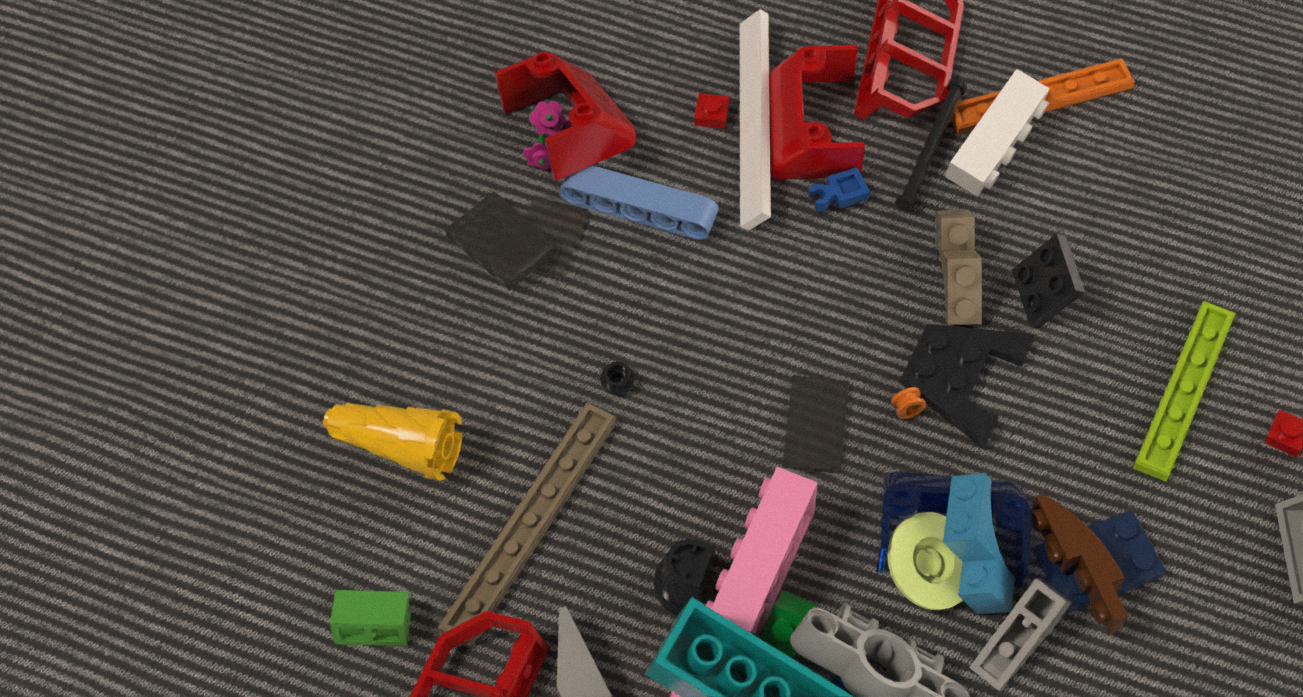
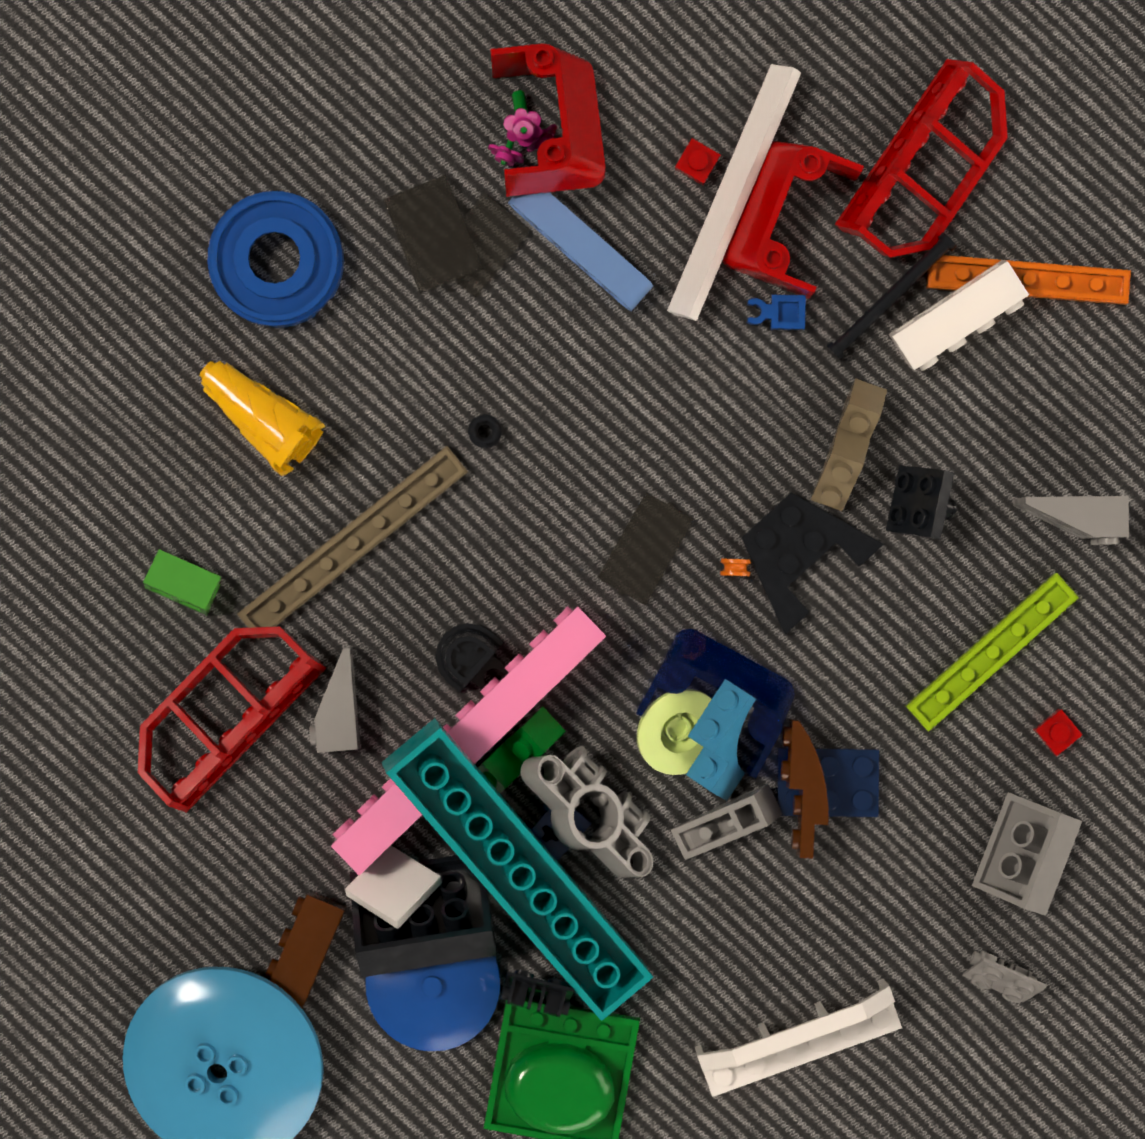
camera: 20 degrees right, 30 degrees up
none -> blue piece [207,191,344,328]
none -> light grey slope [1013,496,1129,545]

